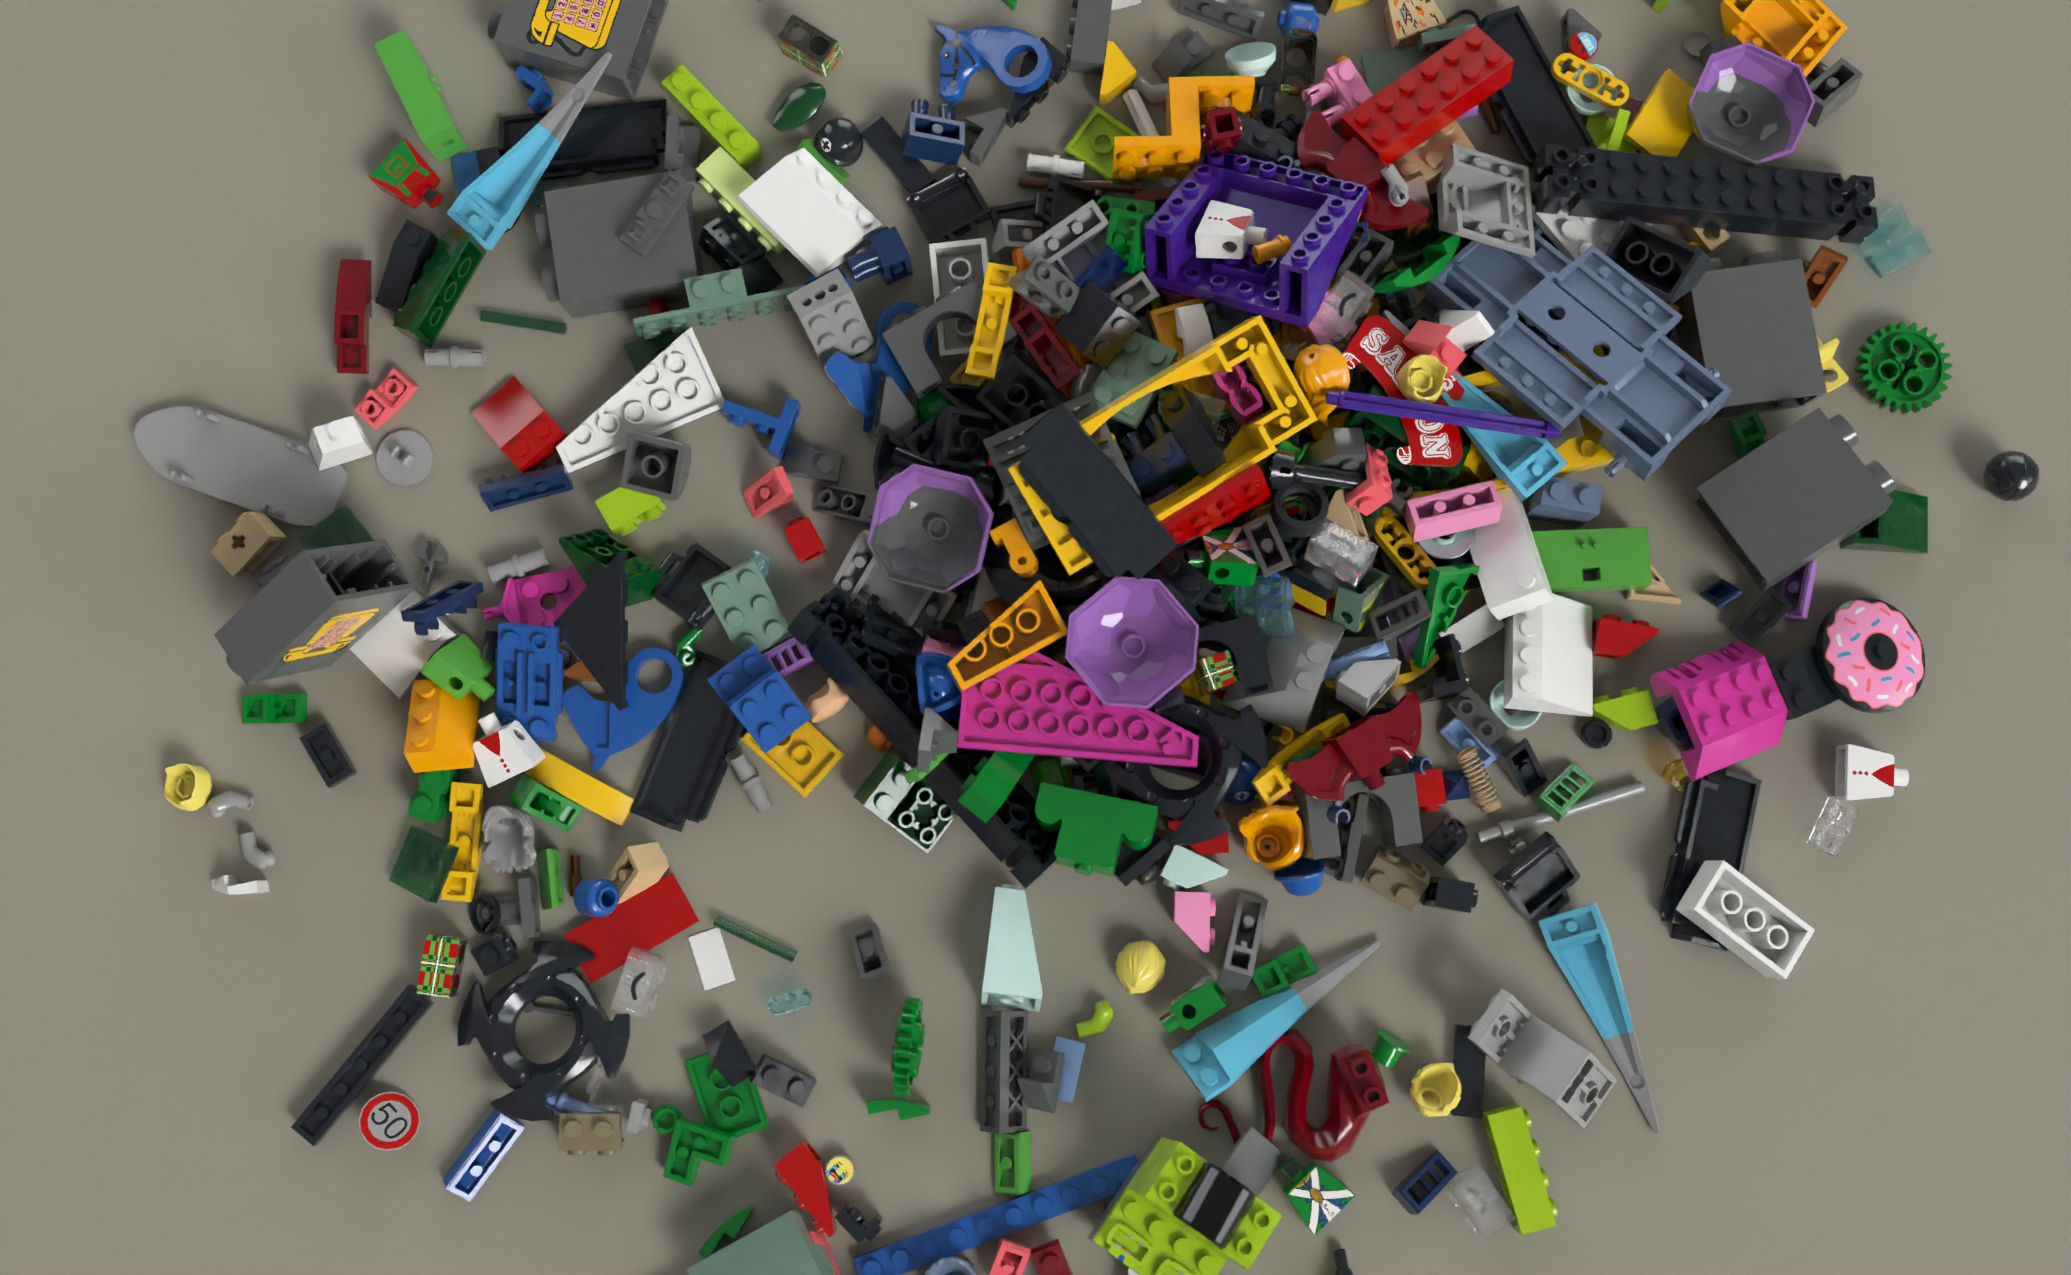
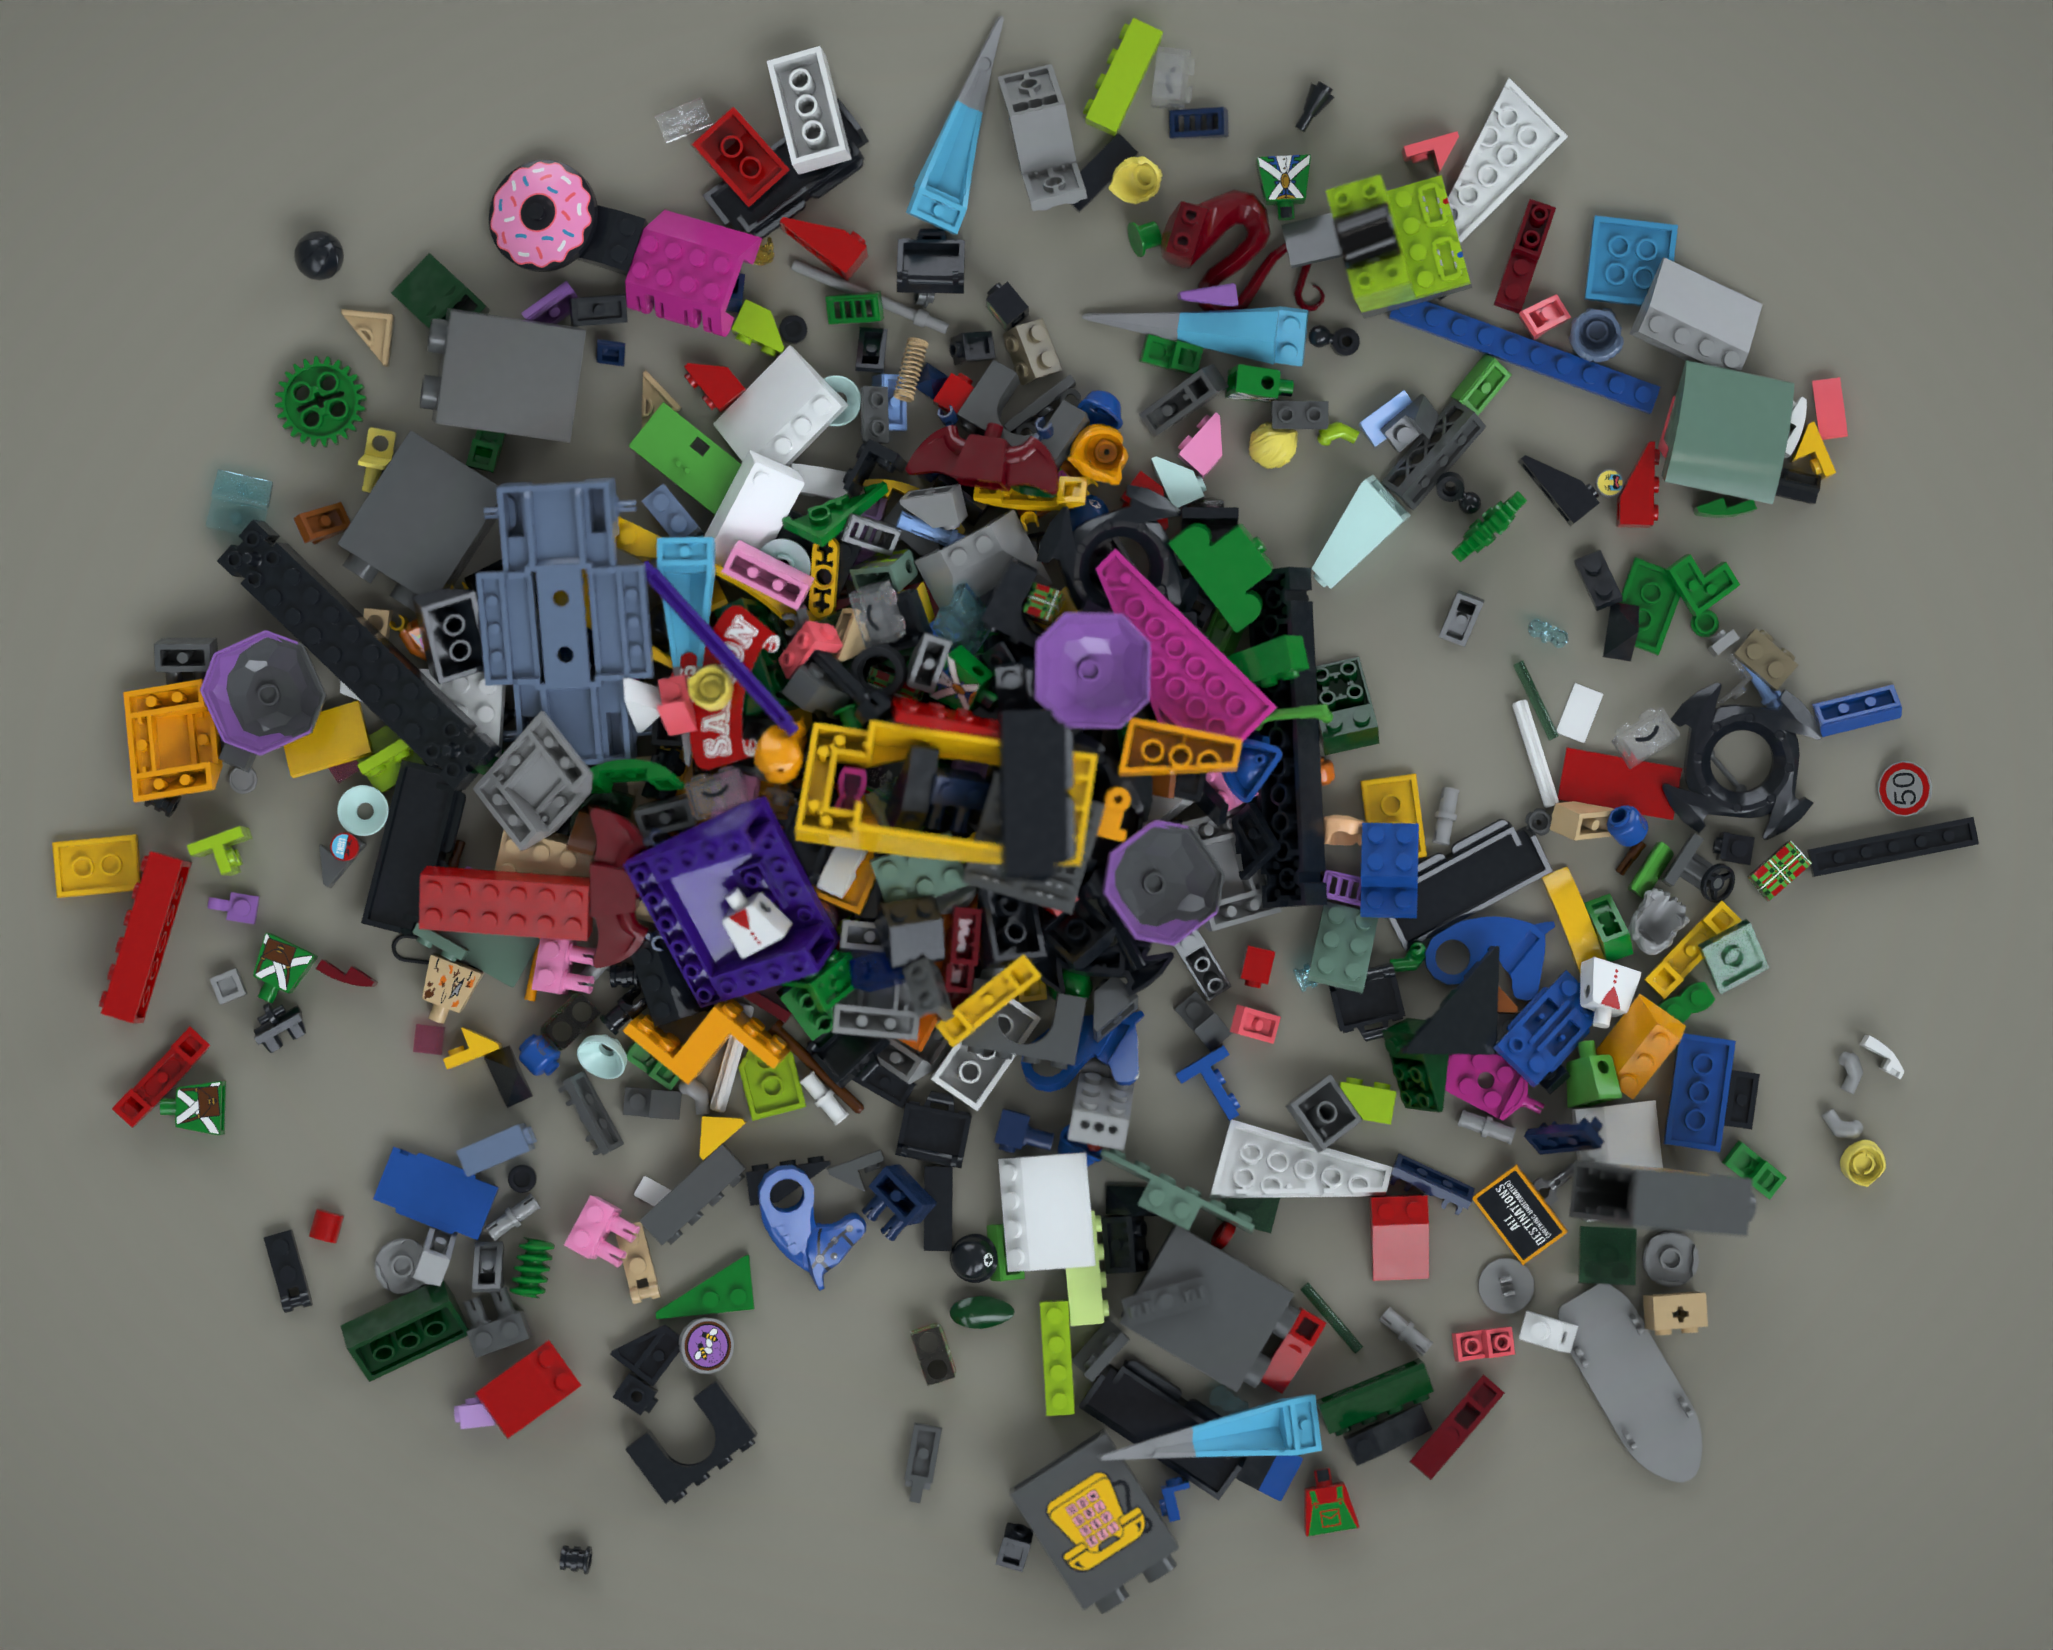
camera: 140 degrees left, 5 degrees up
bright green brick [374,29,469,162] -> none
black bracket [834,1204,883,1244] -> none
green slope [866,1097,931,1121] -> none
dark grey slope [917,708,958,773] -> none
dark red brick [1200,107,1243,152] -> none
light orange pin [1252,234,1292,264] -> none
light grey arm [1380,163,1409,207] -> none
yellow beam [1551,53,1629,109] -> none
white torso [1835,744,1909,801] -> none
none -> tan tile [341,309,394,367]
none -> red slope [690,106,790,207]
none -> red slope [779,217,868,281]
none -> medium lavender slope [1177,283,1239,307]
none -> red slope [1261,1307,1327,1394]
none -> dark grey bracket [1271,401,1329,429]
none -> black plate [1308,325,1360,356]
none -> black plate [1436,472,1481,514]
none -> black tile [1472,1164,1568,1265]
none -> white axle [1512,700,1559,808]
none -> black slope [1518,455,1600,527]
none -> dark grey plate [1525,808,1552,836]
none -> blue plate [1663,1033,1736,1152]

